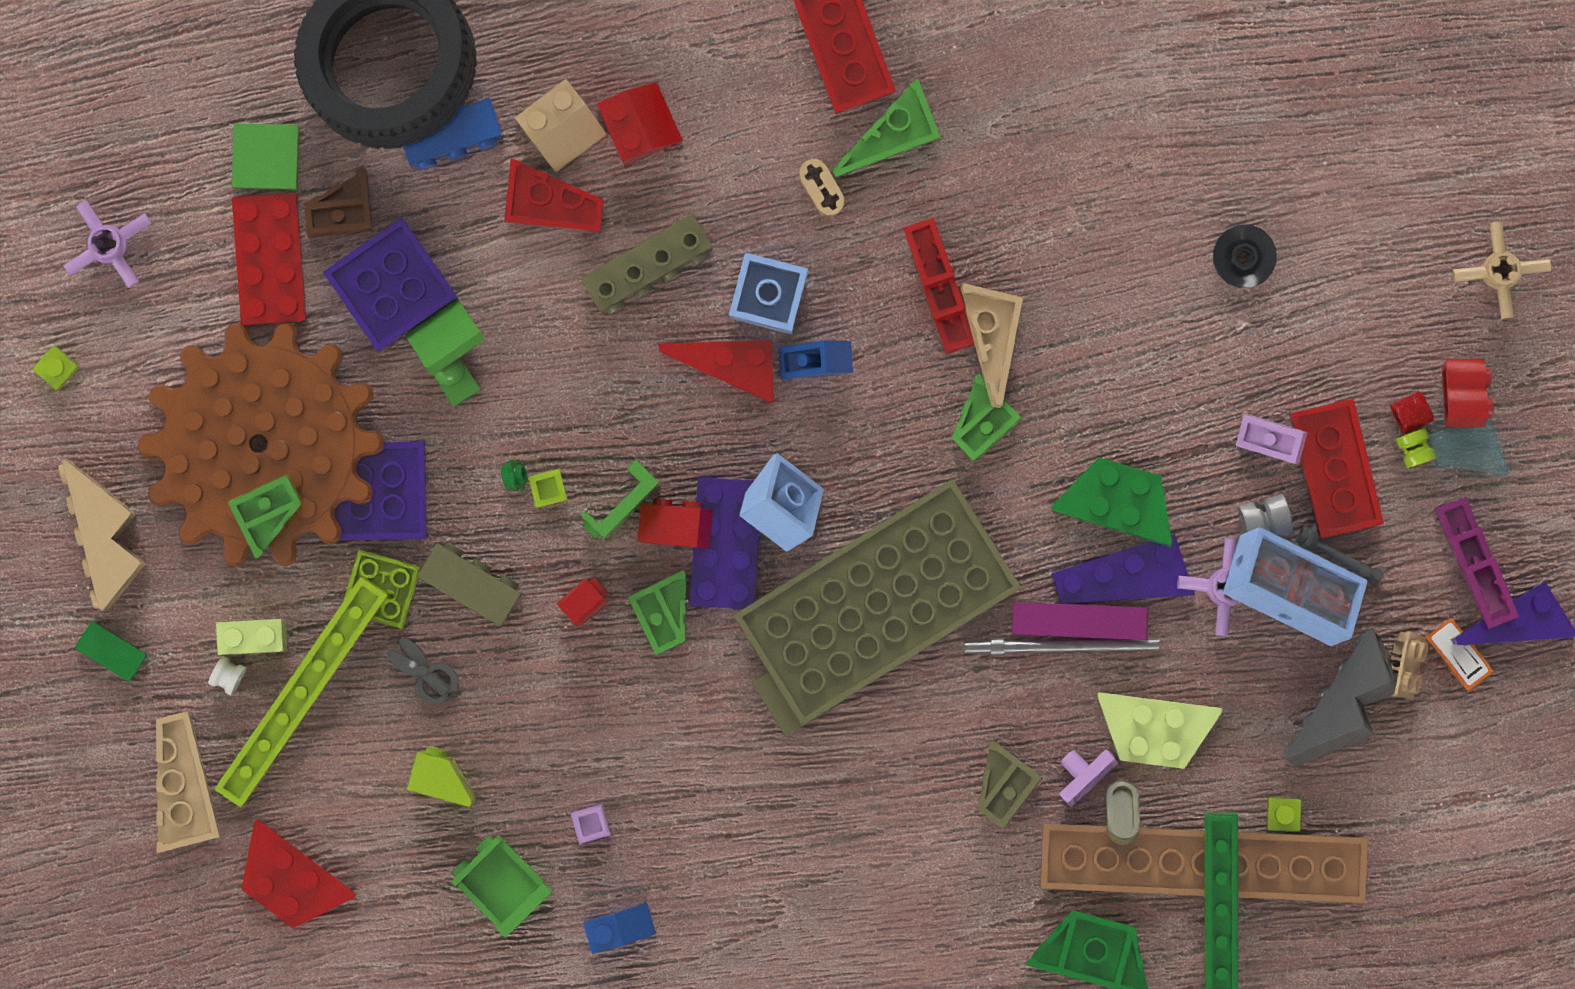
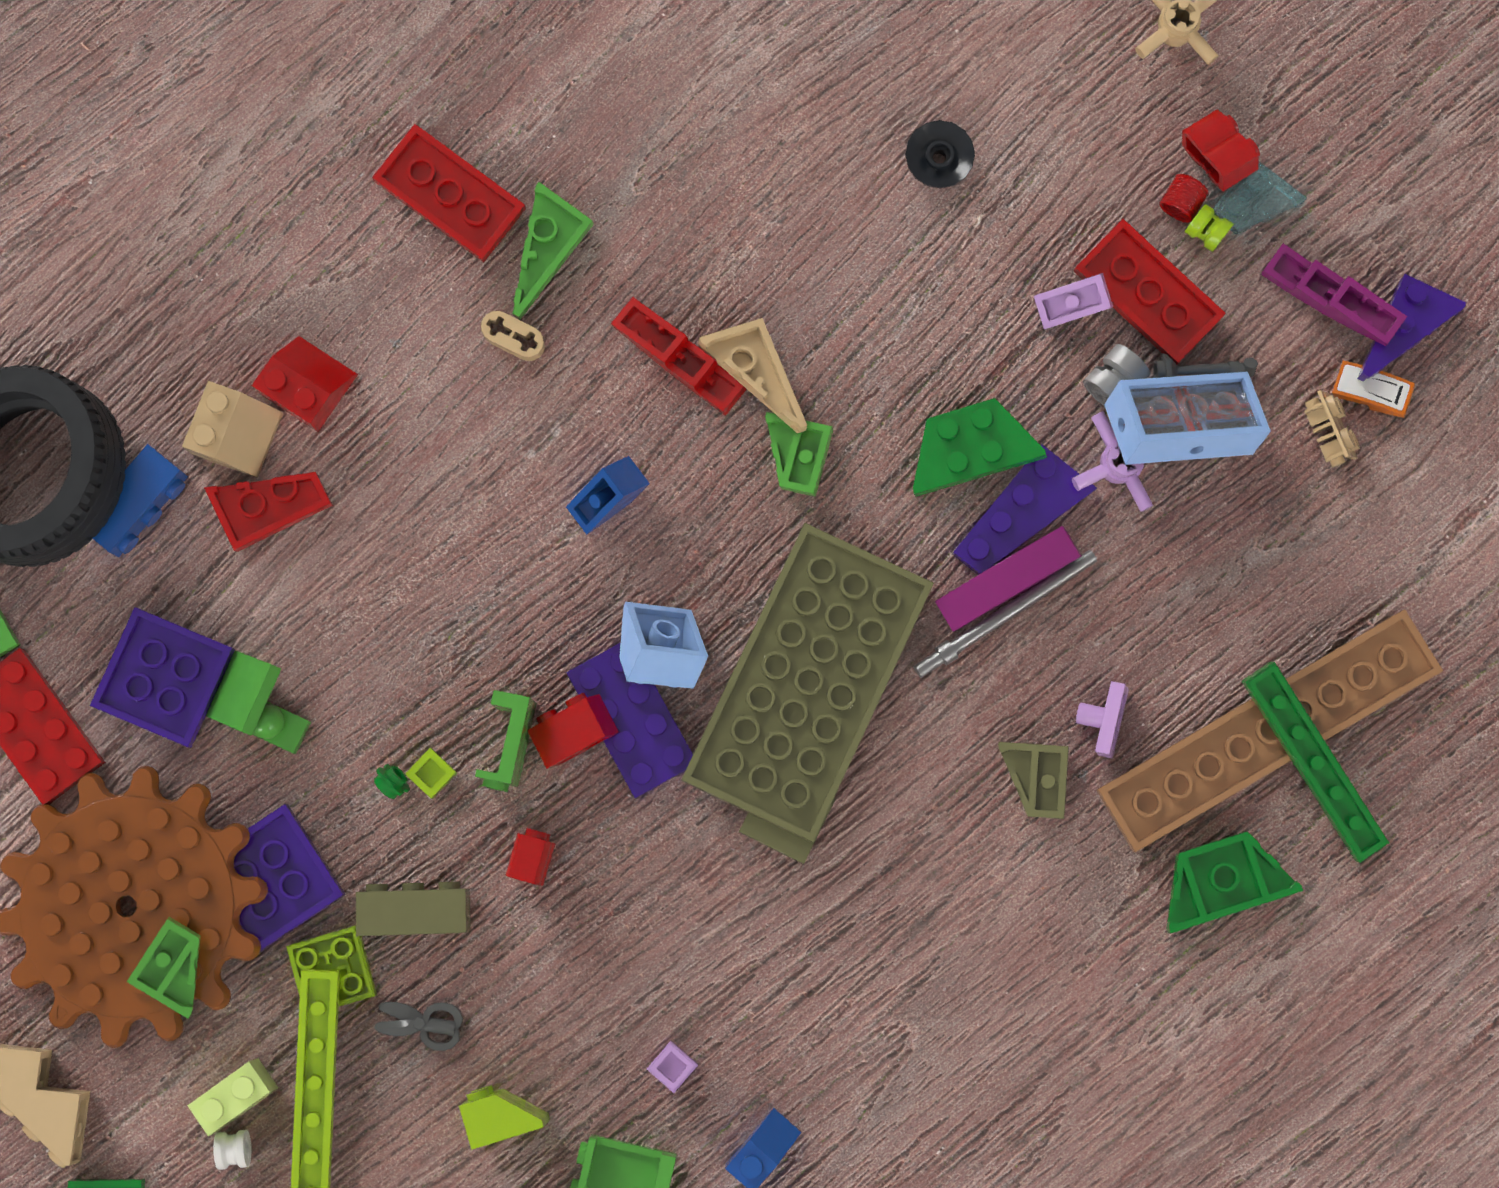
camera: 30 degrees left, 5 degrees down
reddish brown wing [304,168,373,238] -> none
olive brick [581,213,713,316] -> none
bright green wing [628,570,686,655] -> none
red wing [659,340,774,403] -> none
light blue brick [729,252,808,335] -> none
yellowish green wing [1097,692,1222,769] -> none
olive tile [1105,781,1140,845] -> none
lime plate [1266,797,1301,832] -> none
dark grey slope [1284,628,1397,767] -> none

